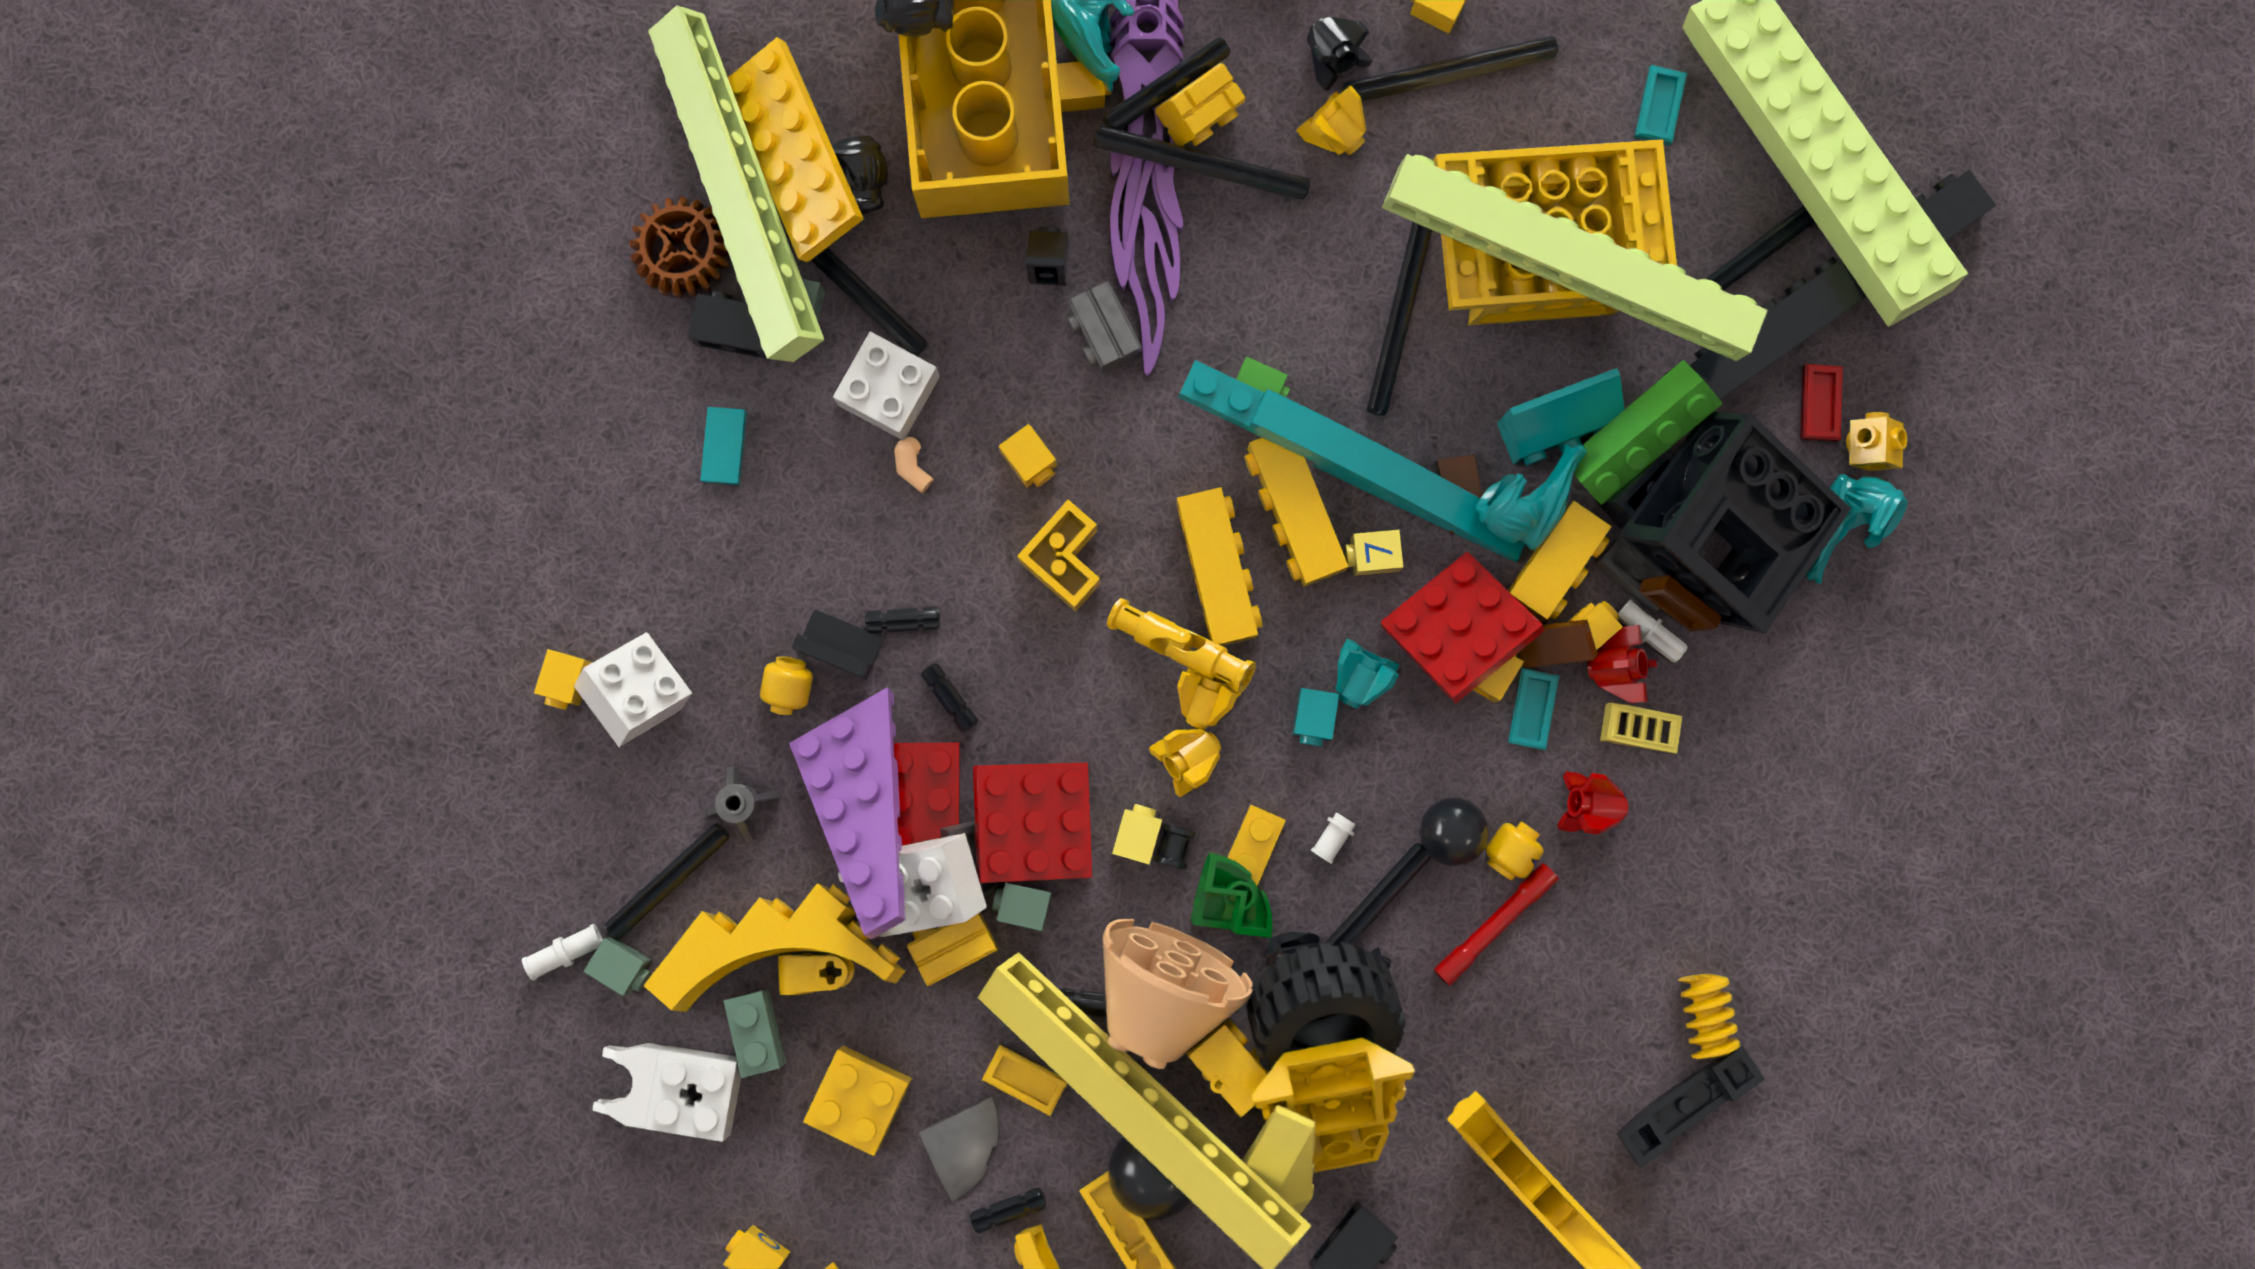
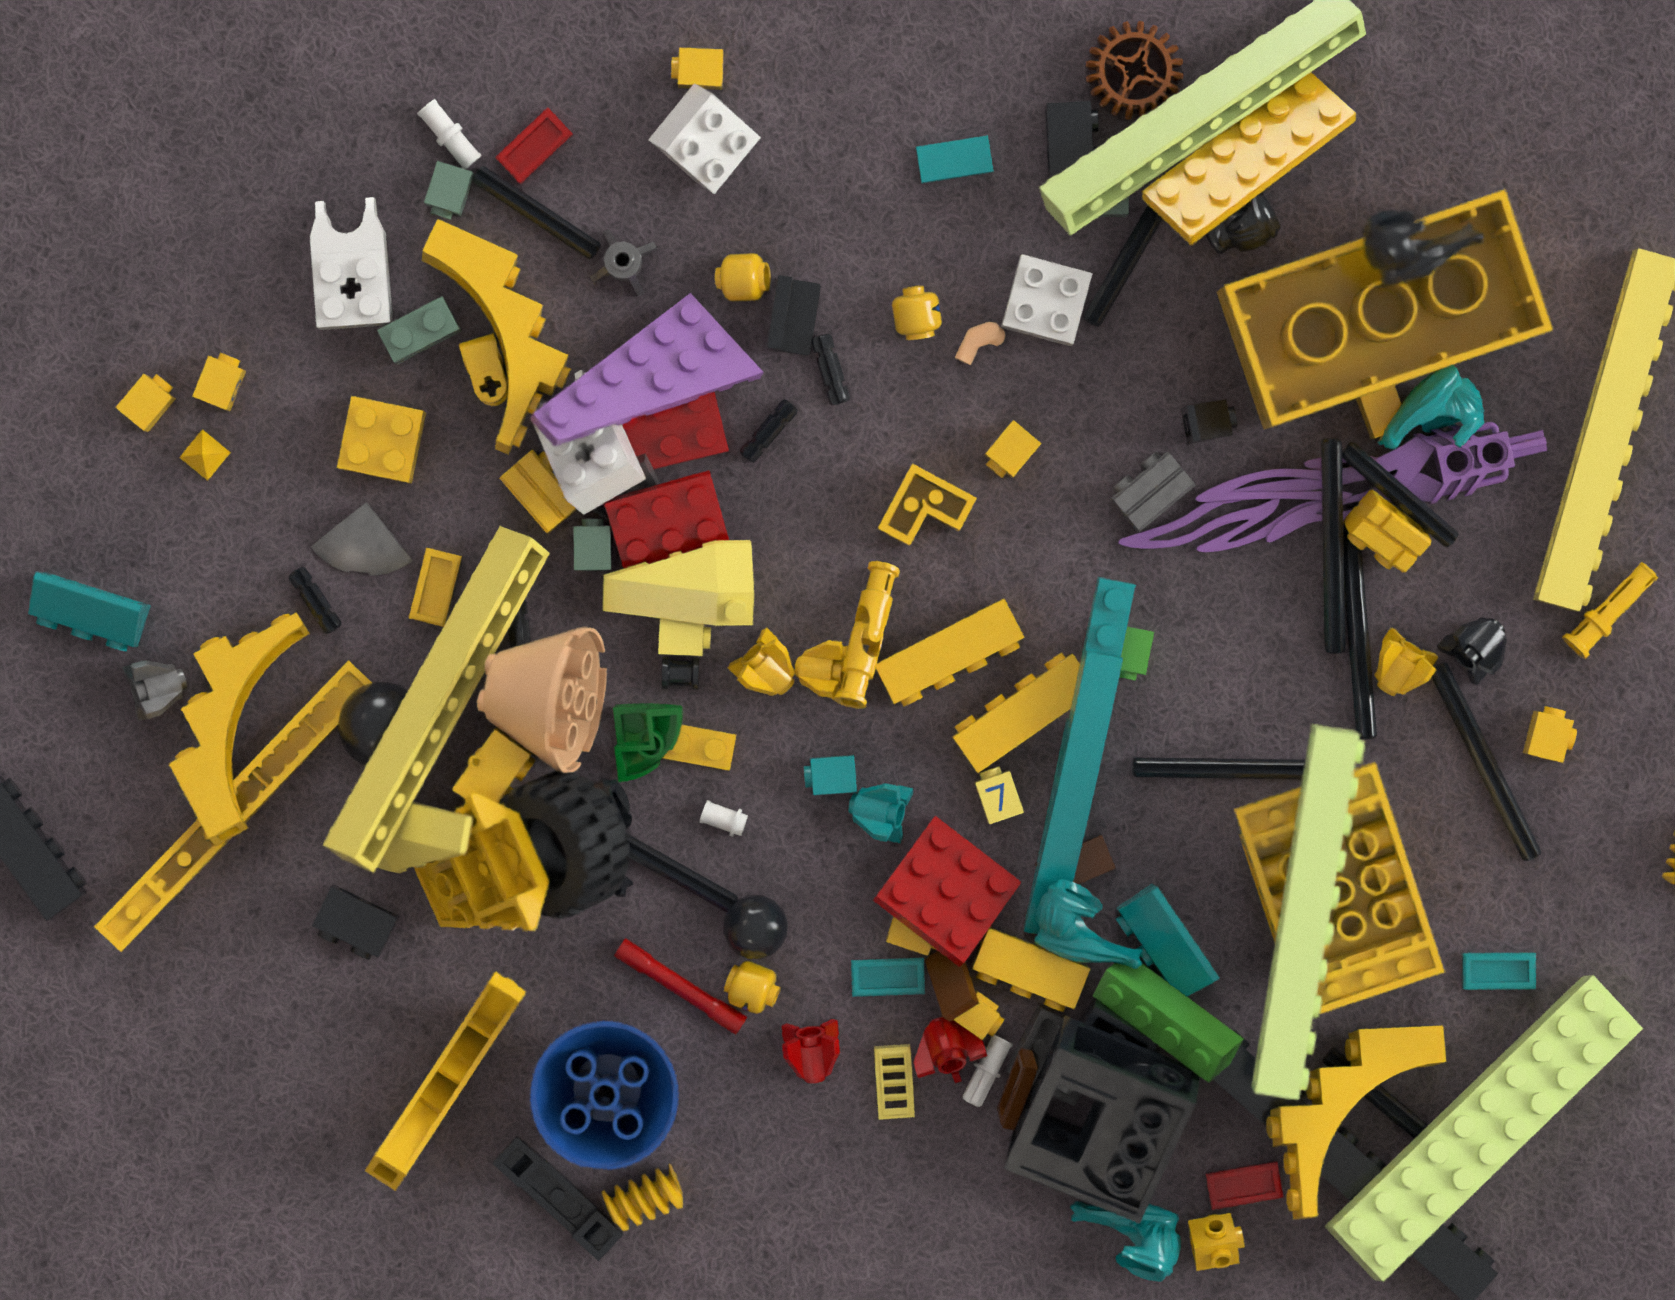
camera: 80 degrees right, 5 degrees up
none -> red tile [495,107,573,185]
none -> blue cone [530,1021,679,1170]
none -> light yellow wedge [602,540,754,626]
none -> yellow head [892,285,942,340]
none -> yellow arch [1266,1026,1446,1220]
none -> black axle [1343,524,1377,740]

